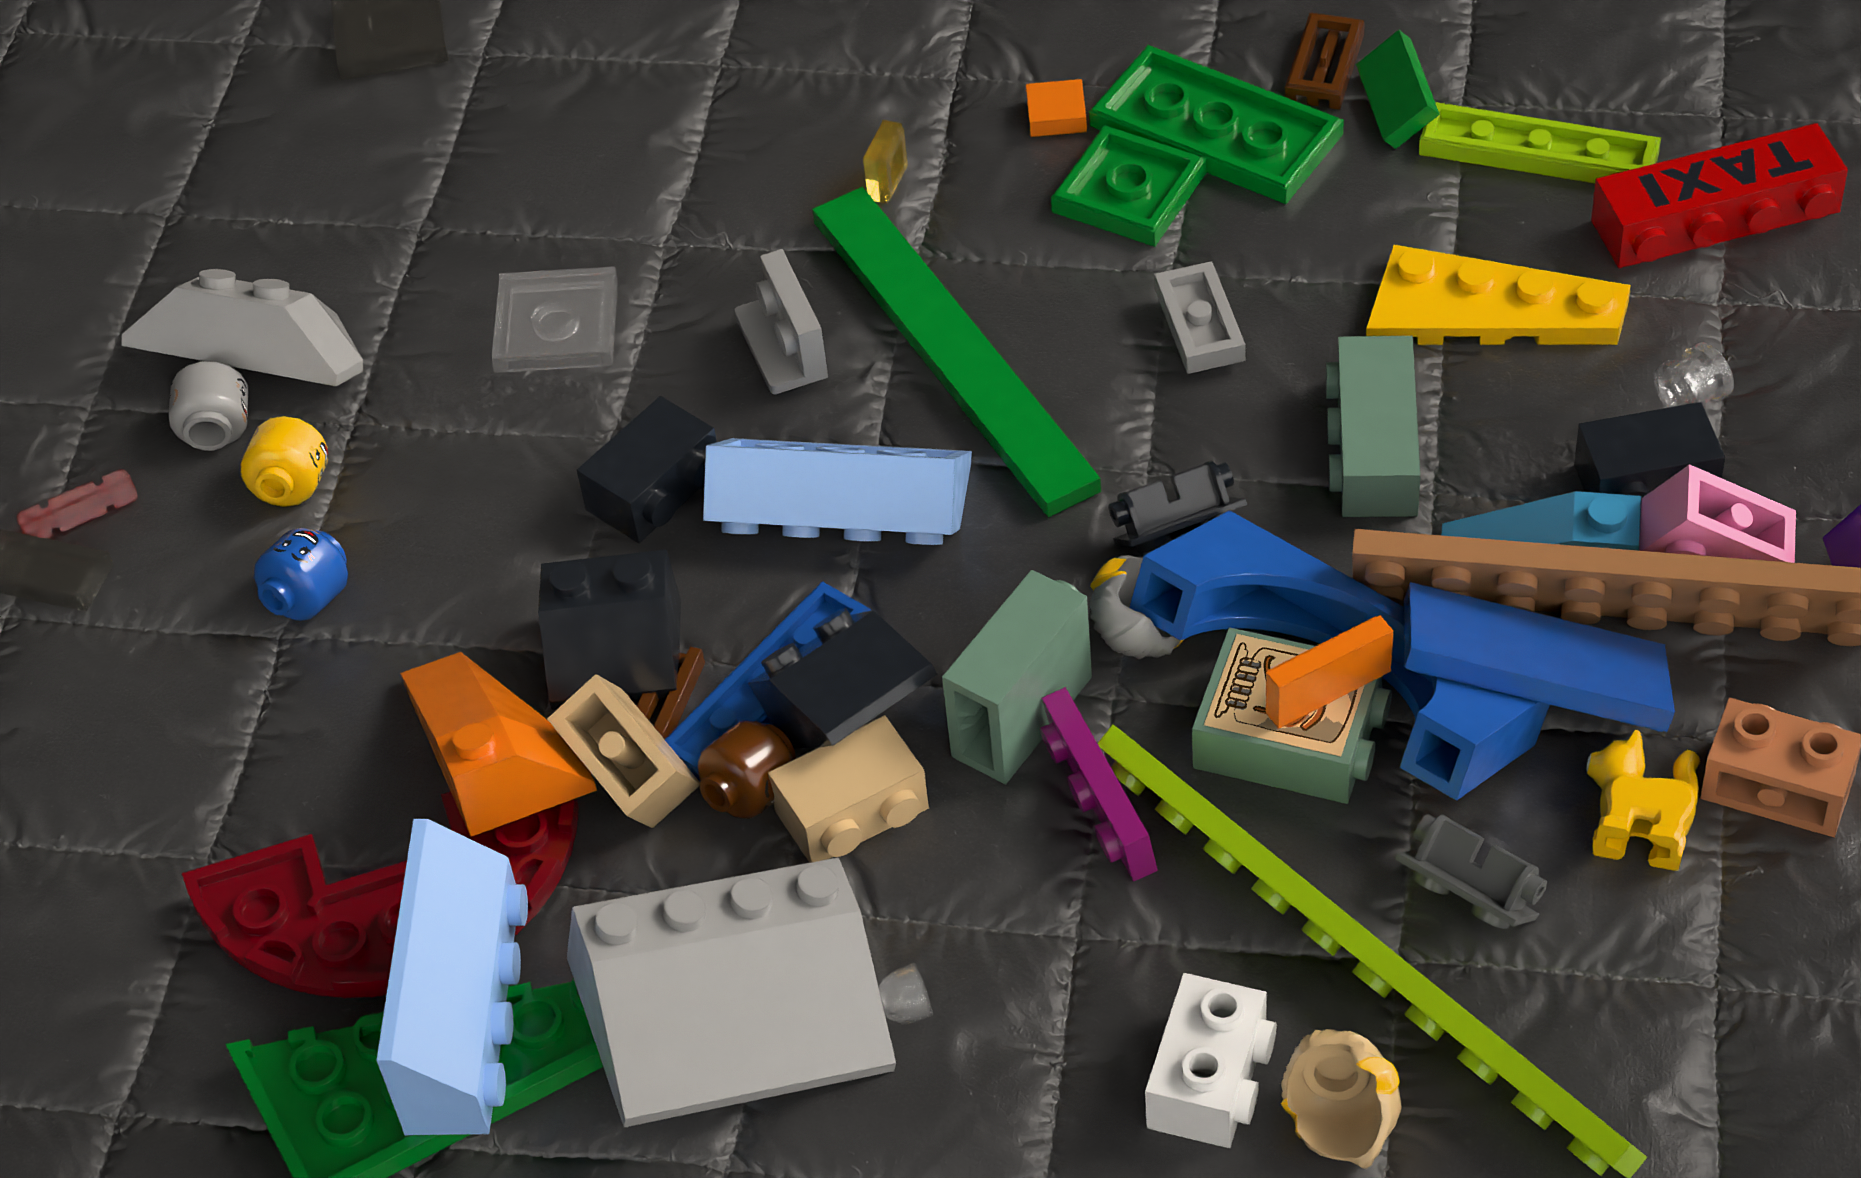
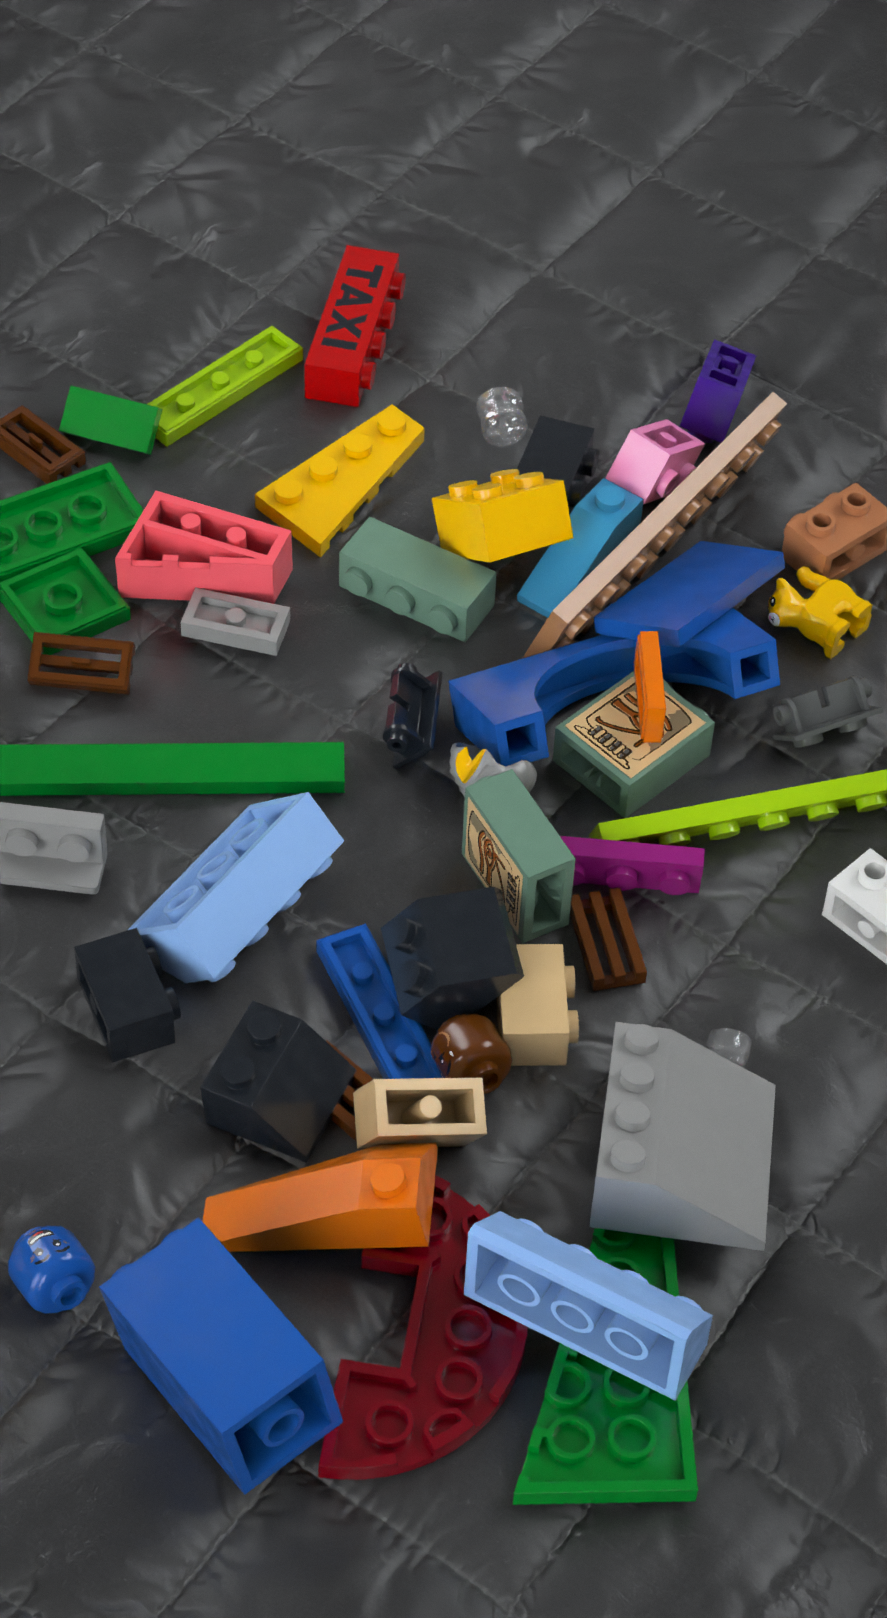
camera: 70 degrees left, 0 degrees up
none -> reddish brown tile [27,632,136,695]
none -> blue brick [99,1217,343,1495]
none -> coral wedge [115,490,293,604]
none -> yellow brick [432,469,574,563]
none -> reddish brown tile [570,888,647,991]

